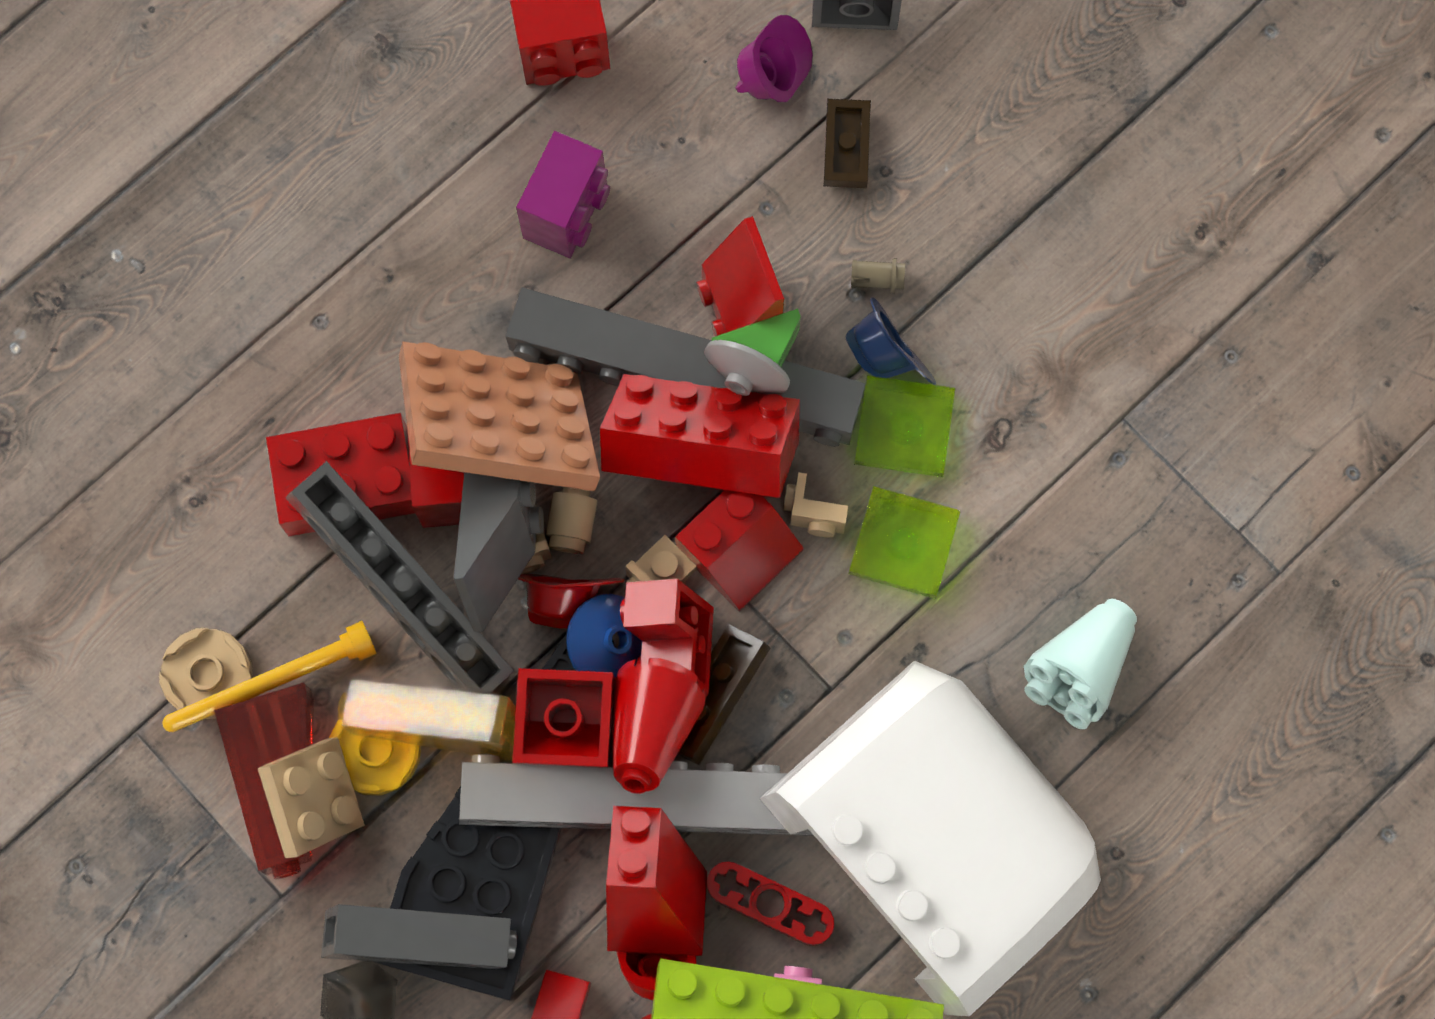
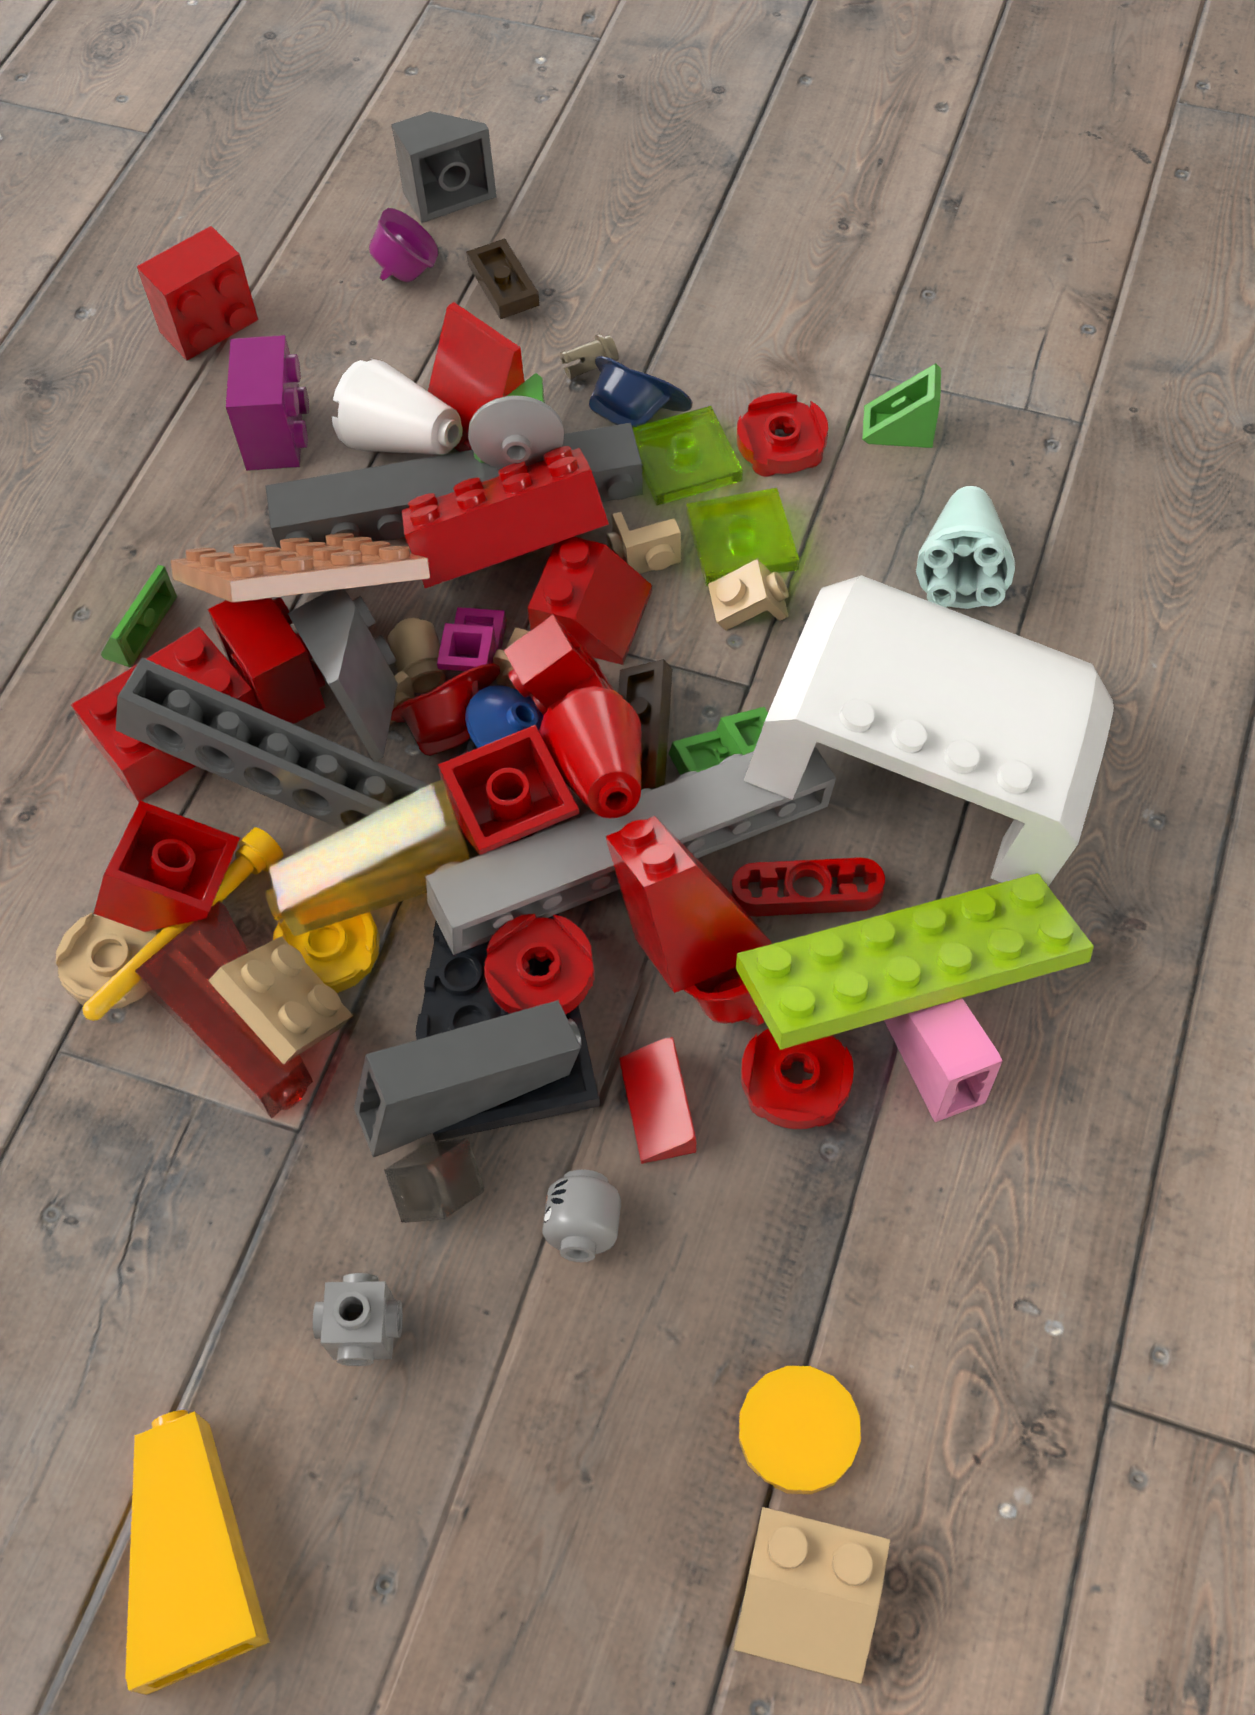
camera: 25 degrees left, 15 degrees down
none -> red slope [93,801,240,932]
none -> bright green slope [101,564,177,667]
none -> white cone [332,359,462,455]
none -> dark pink slope [437,607,506,671]
none -> red plate [484,913,595,1014]
none -> bright green slope [668,707,768,775]
none -> tan bracket [708,559,789,631]
none -> red plate [737,392,828,477]
none -> bright green slope [862,363,941,448]

